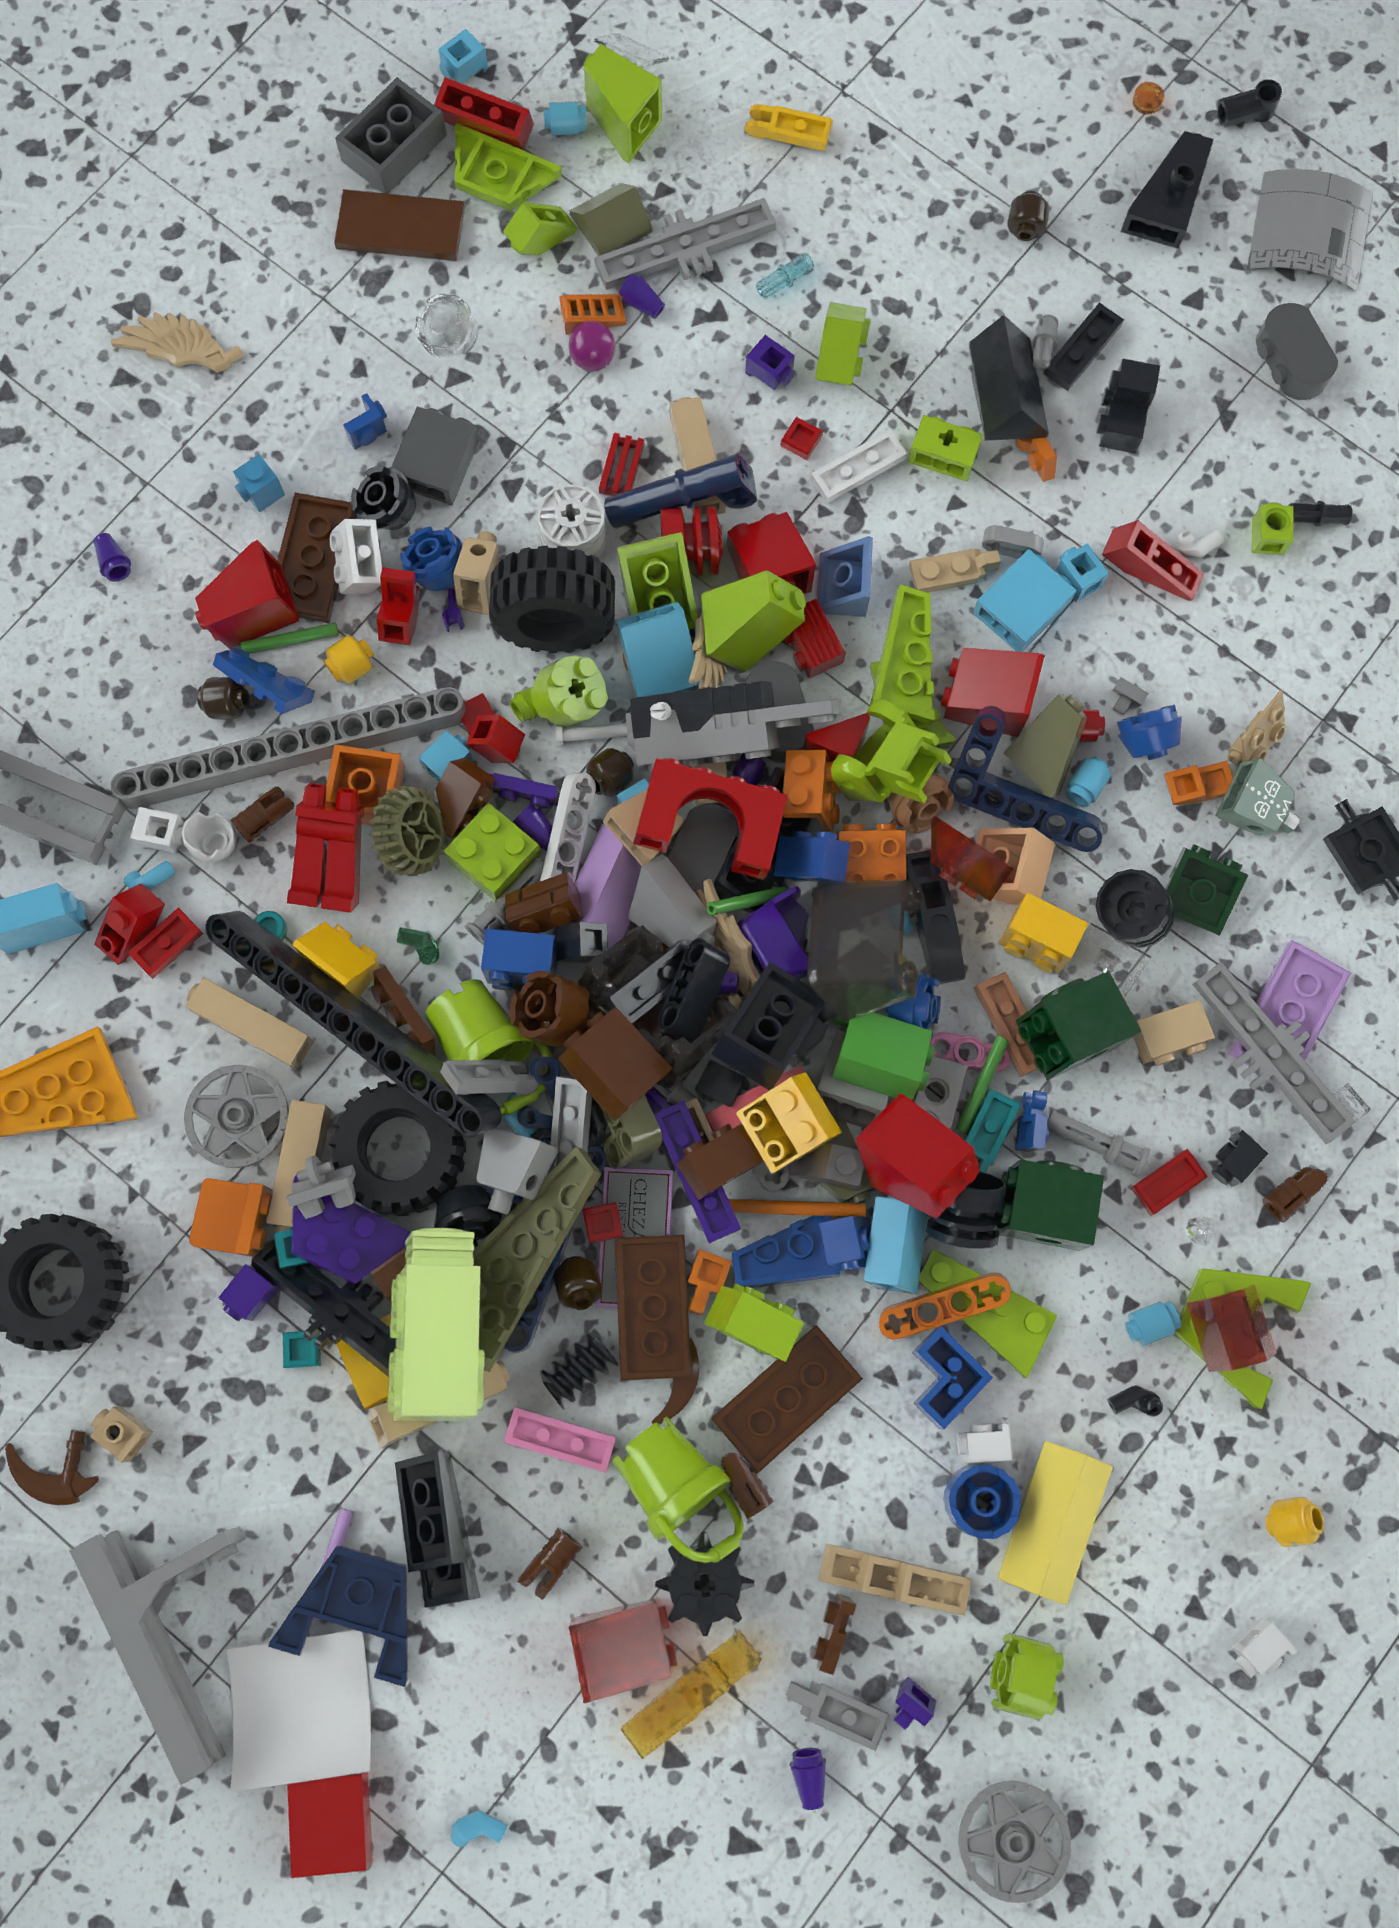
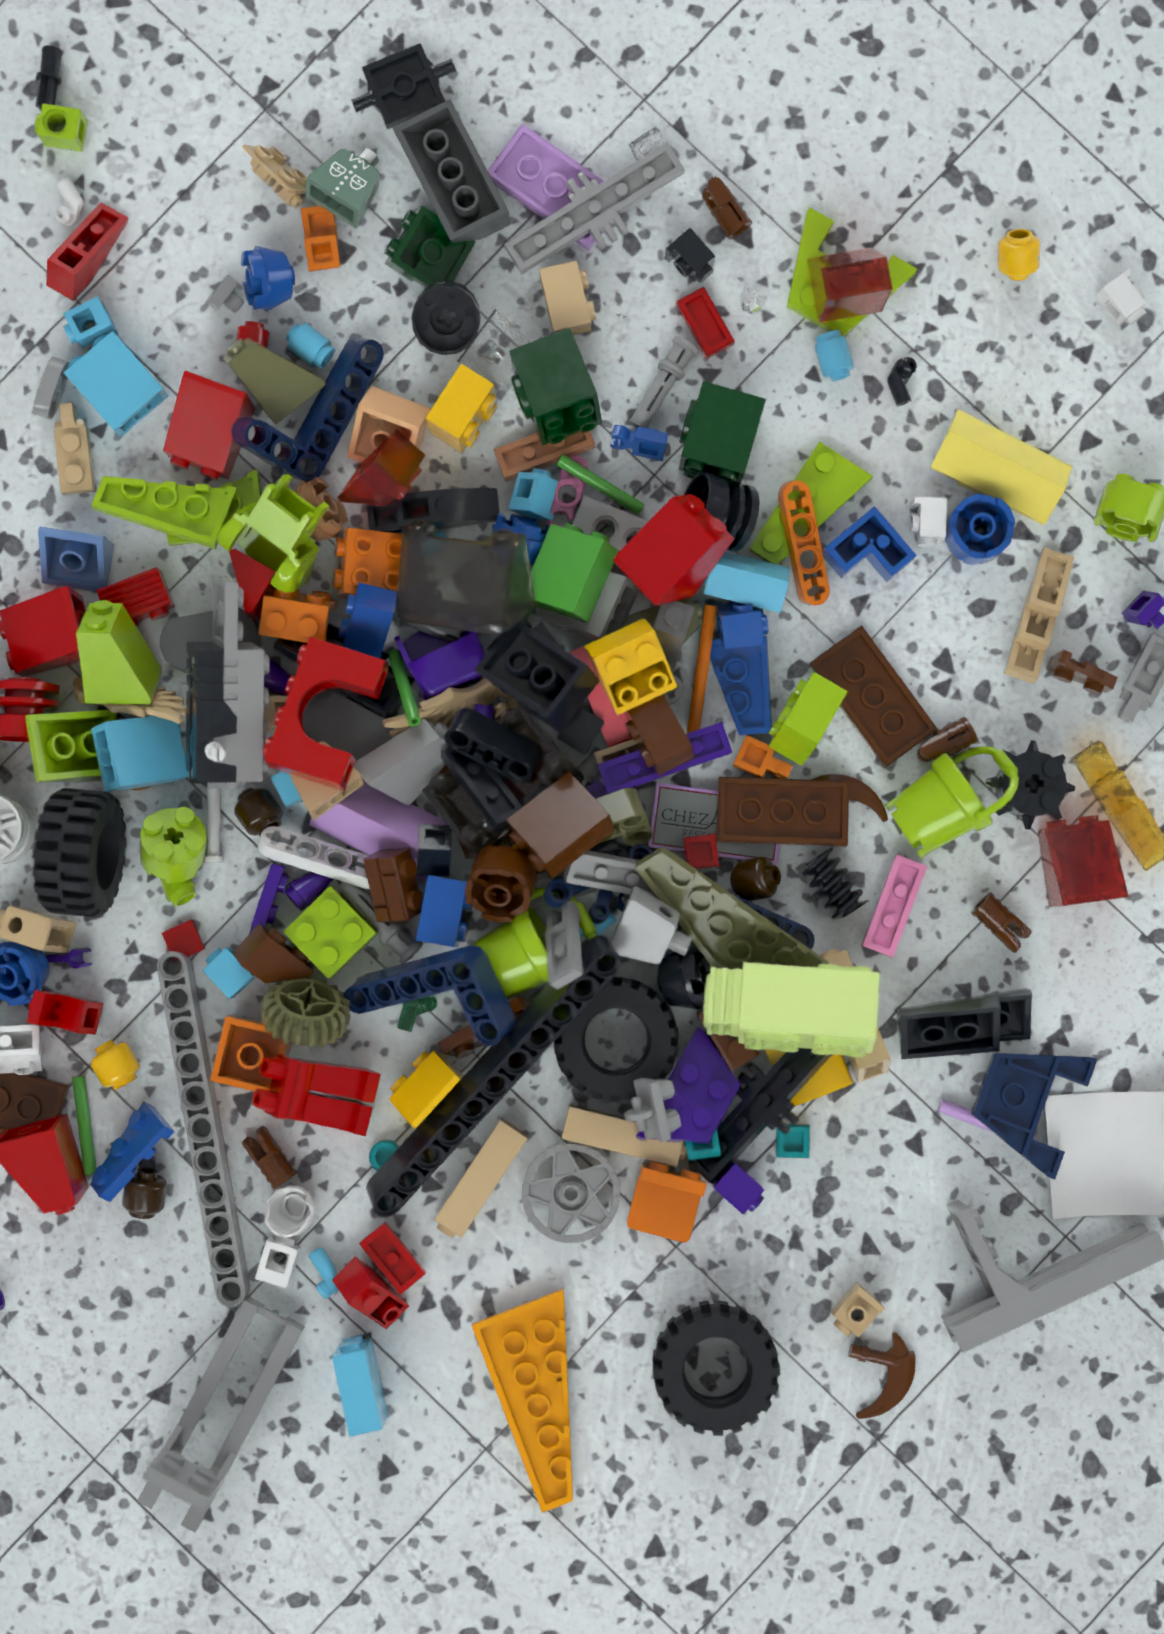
camera: 80 degrees left, 10 degrees up
red brick [466,715,525,763] -> none
teal hinge [965,1089,1021,1173] -> none
none -> dark blue beam [343,945,515,1046]
none -> dark grey slope [393,99,510,243]
none -> medium azure brick [509,468,558,521]

